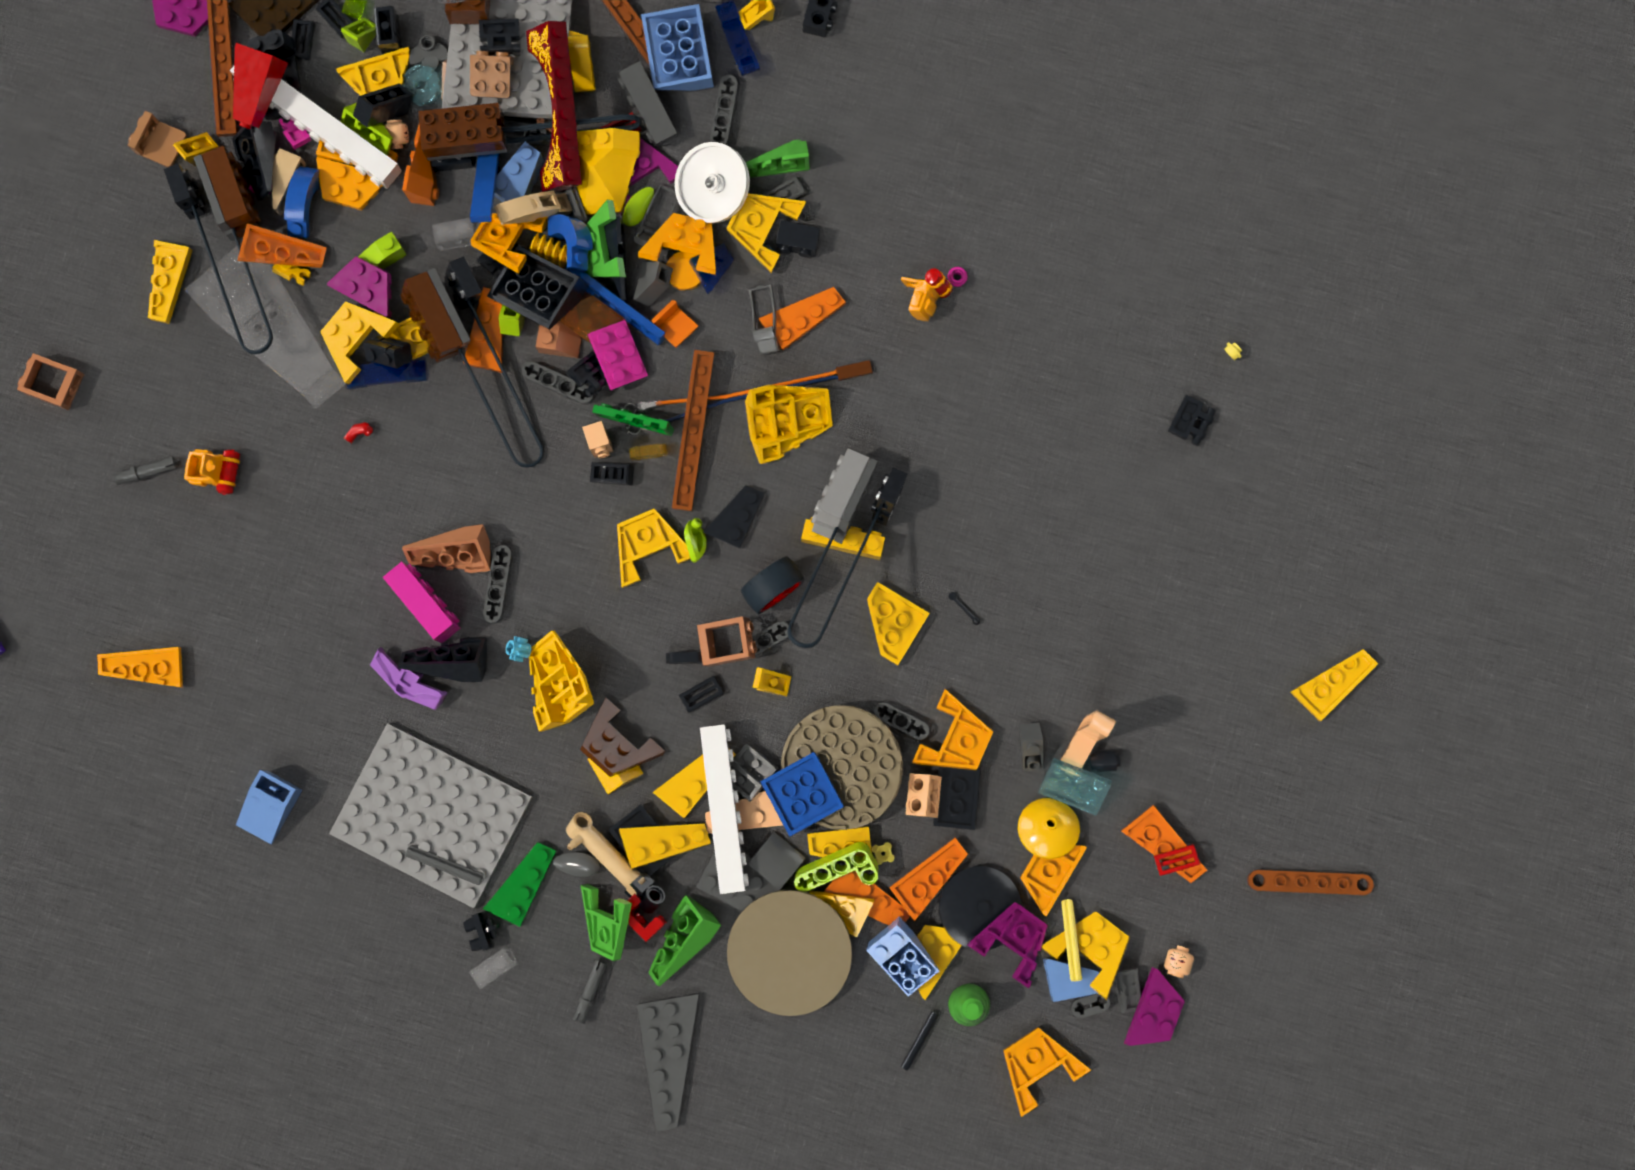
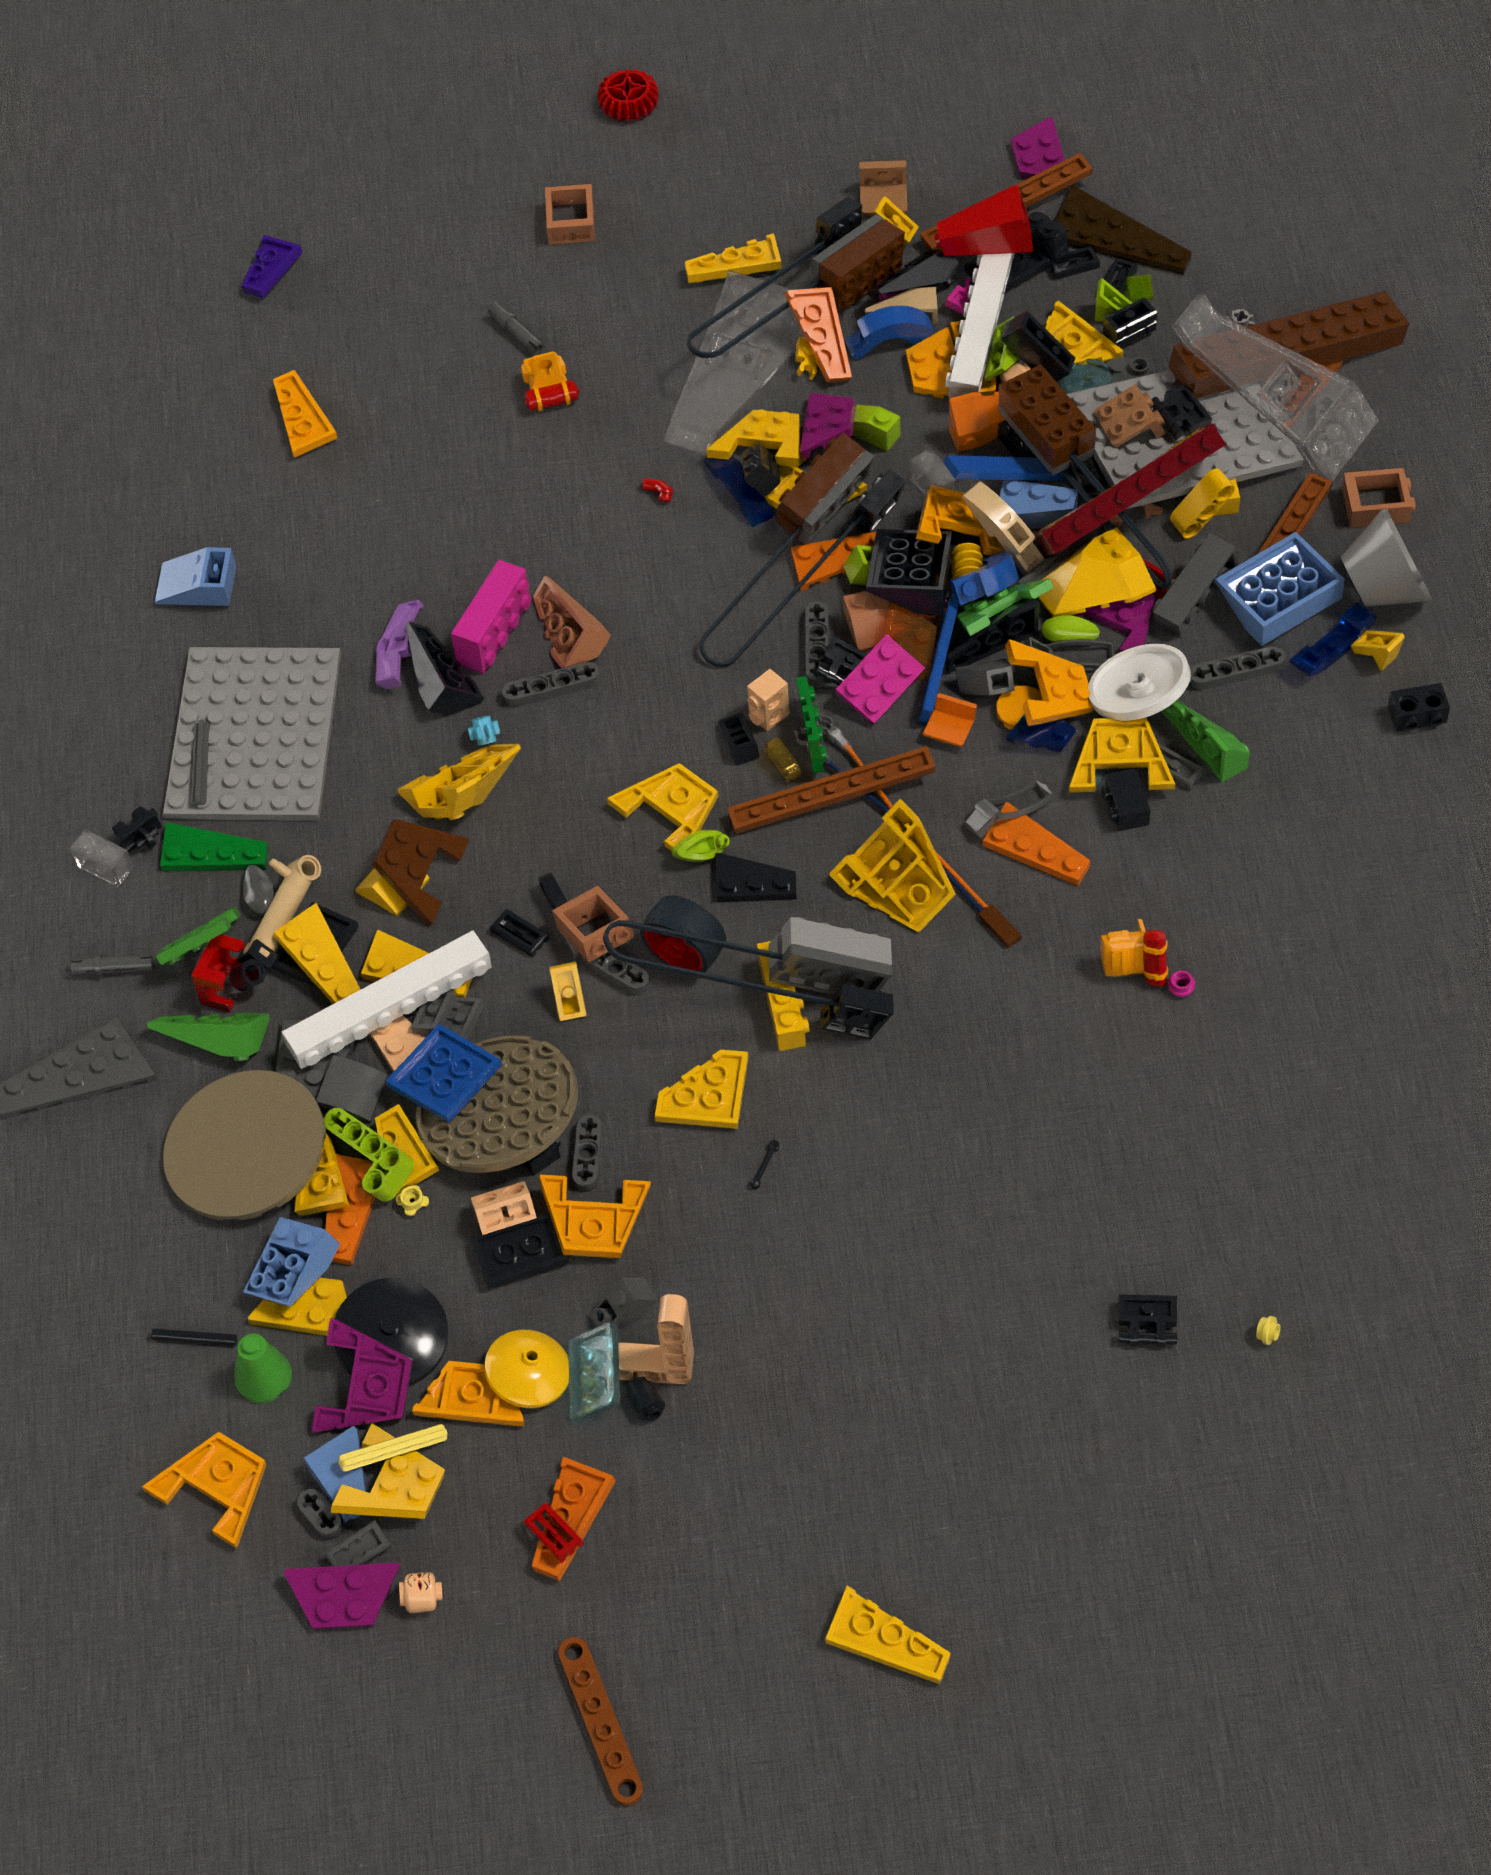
camera: 65 degrees right, 25 degrees down
orange wing [889,838,968,922] -> none

